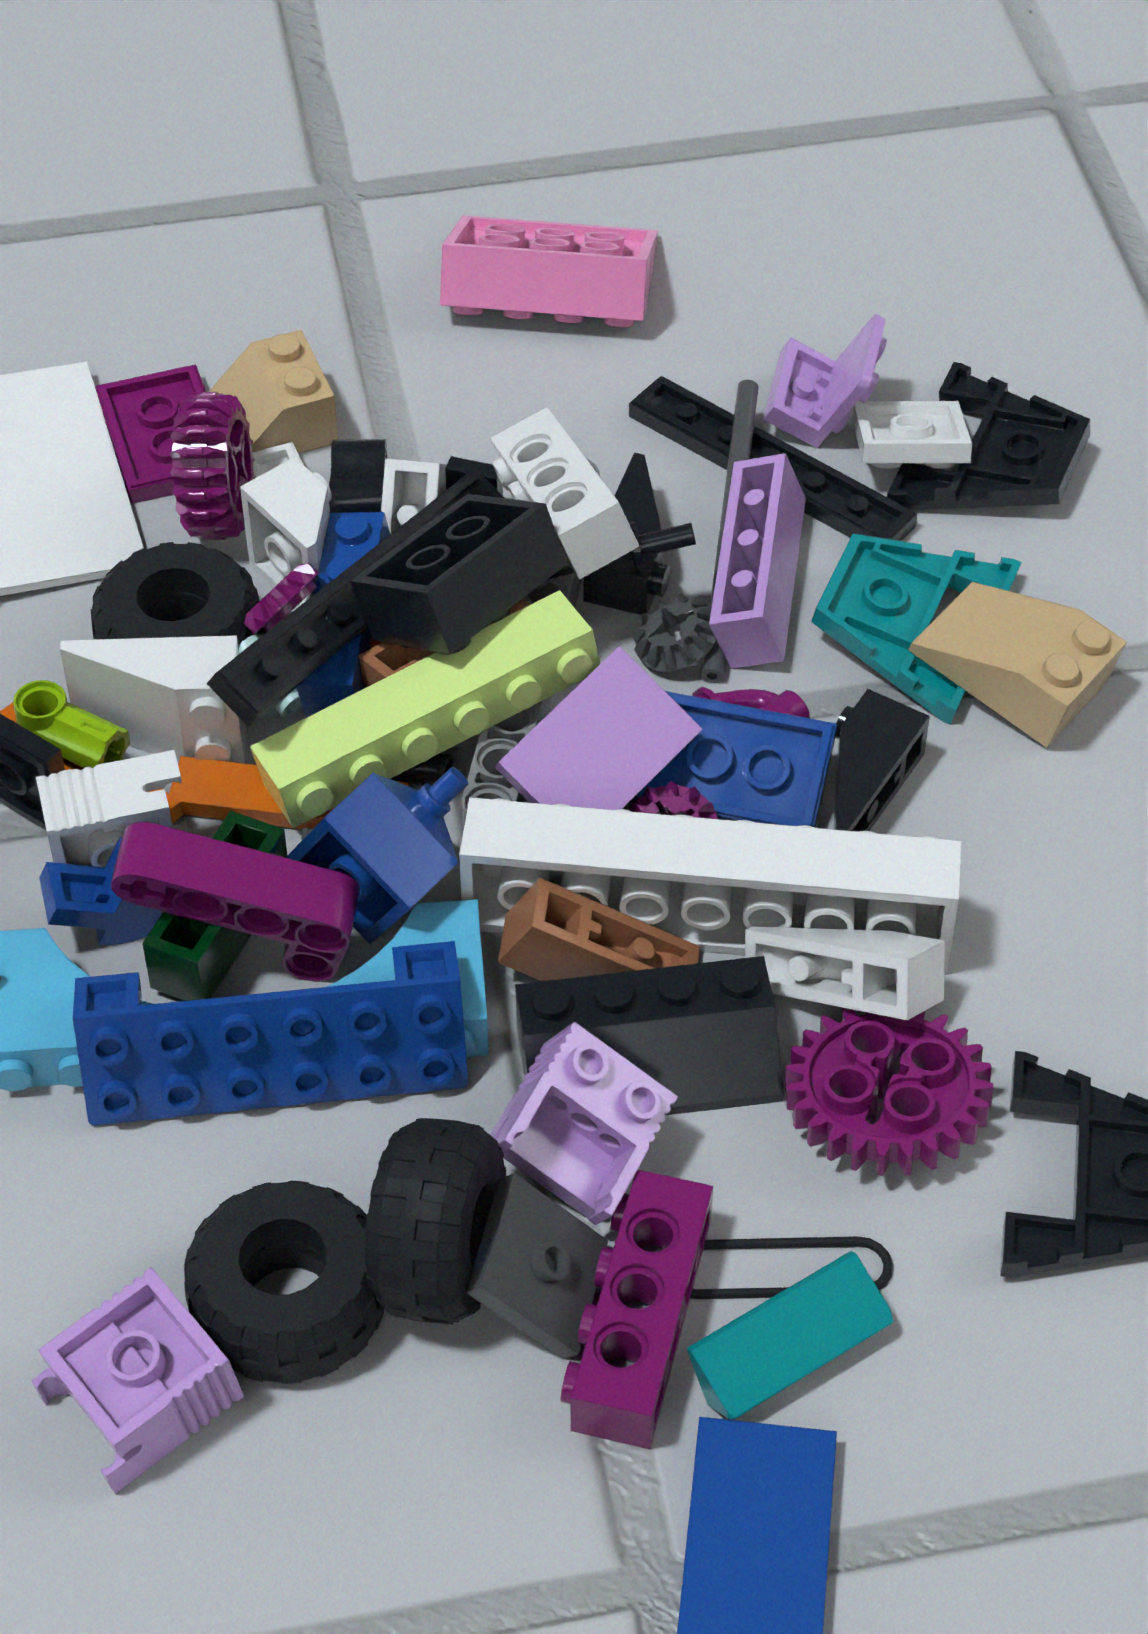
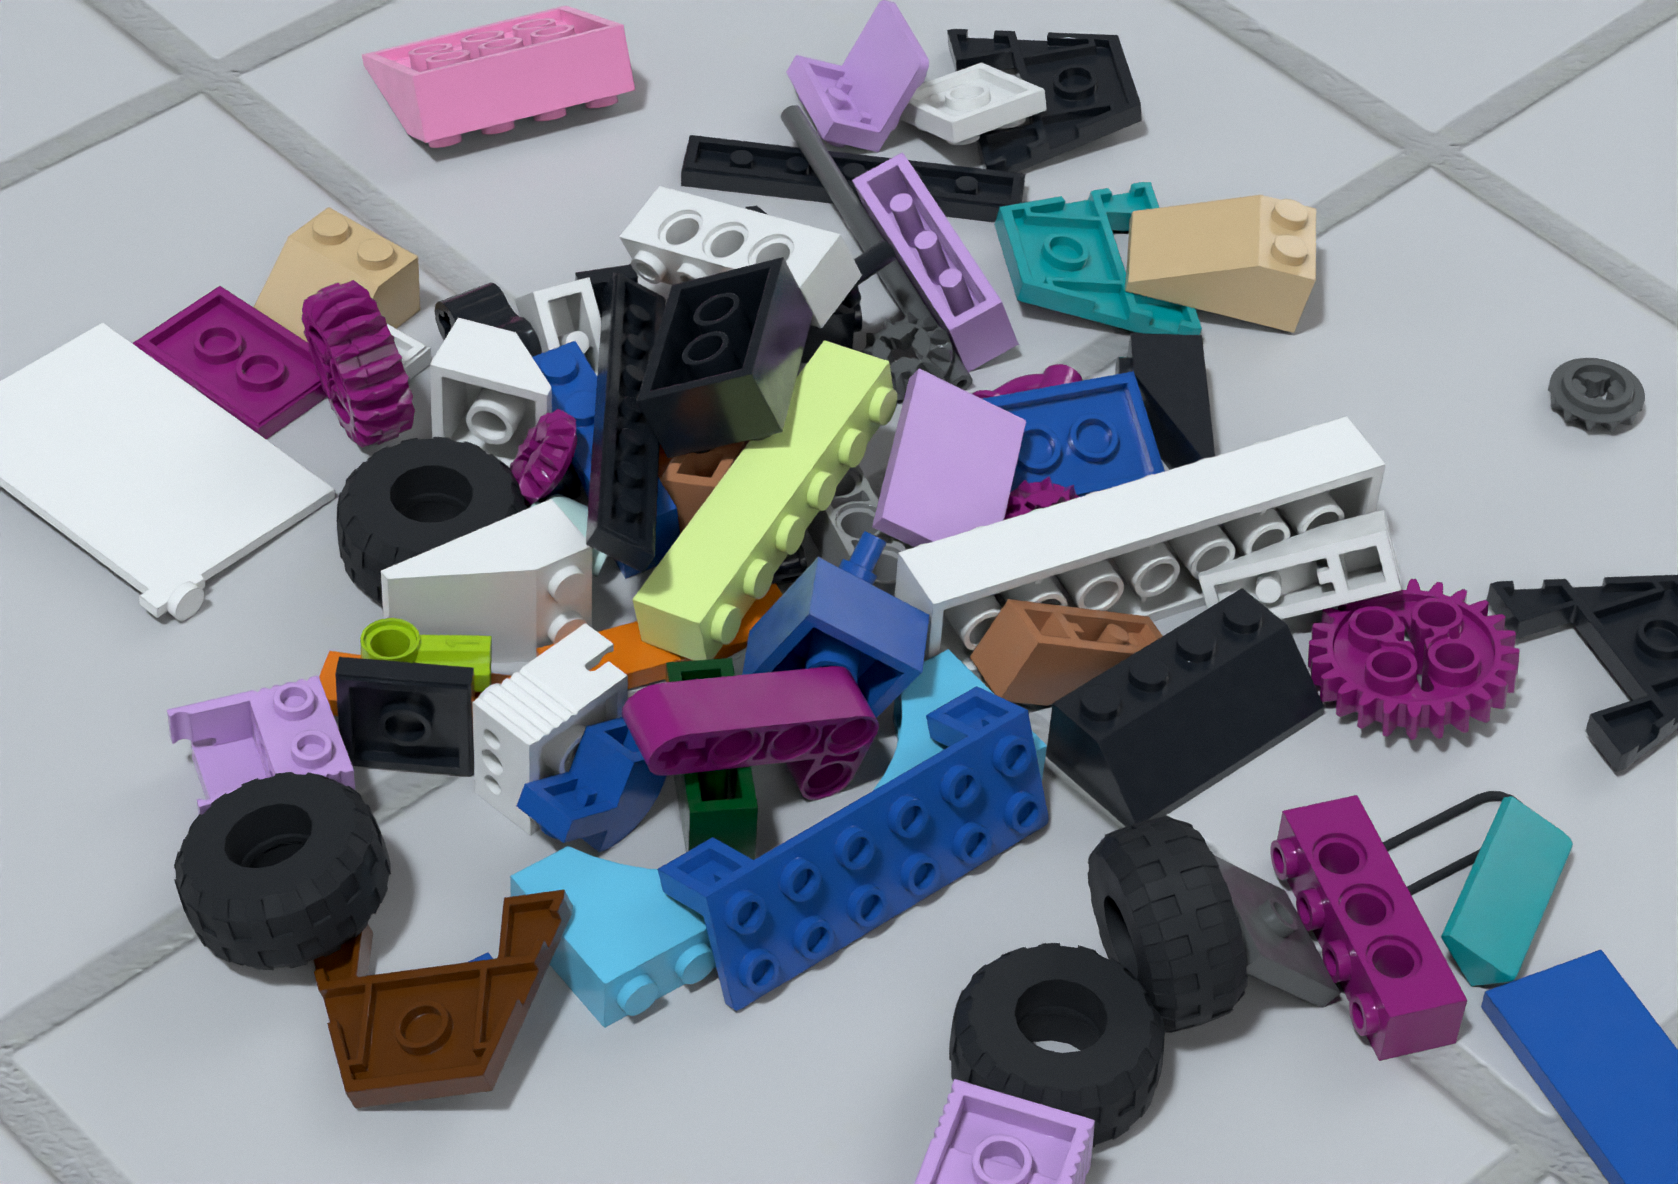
camera: 35 degrees left, 5 degrees down
lavender piece [490,1022,678,1225] -> none

